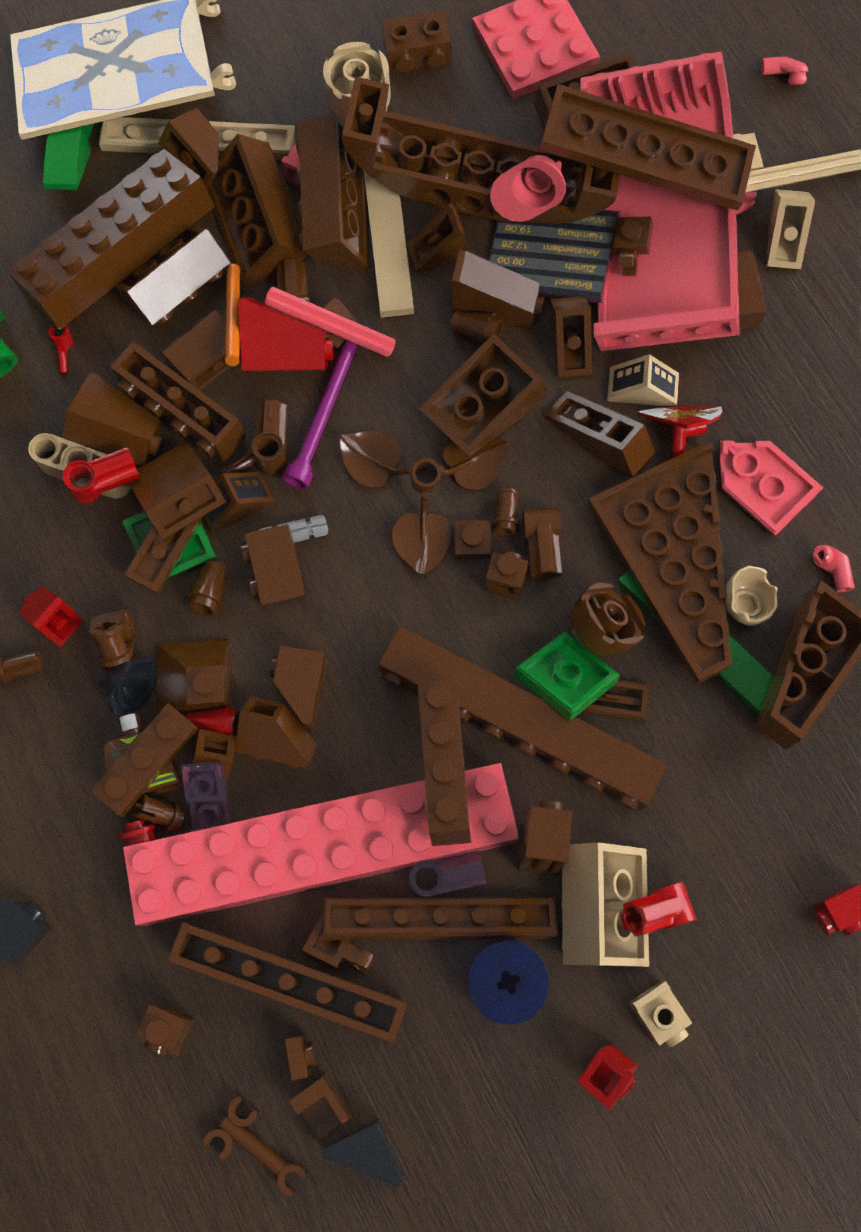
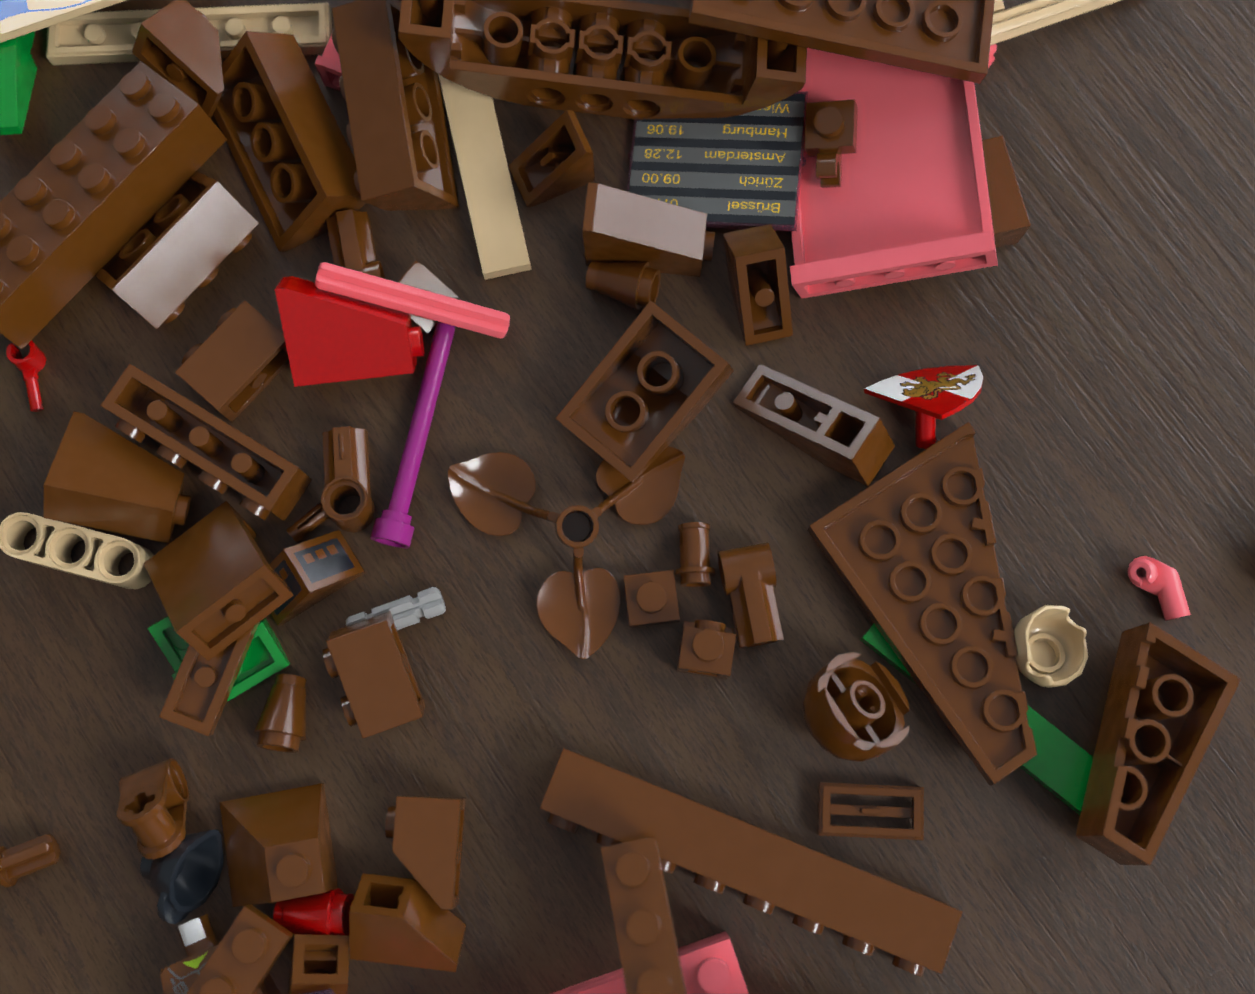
camera: 10 degrees left, 5 degrees up
red slope [17,585,84,648] -> none
red piece [62,448,140,504] -> none
orange bar [225,264,240,366] -> none
coral piece [490,155,566,222] -> none
green tile [514,631,620,722] -> none
tan slope [607,354,679,407] -> none
coral tile [719,441,823,537] -> none
tan slope [766,189,815,269] -> none

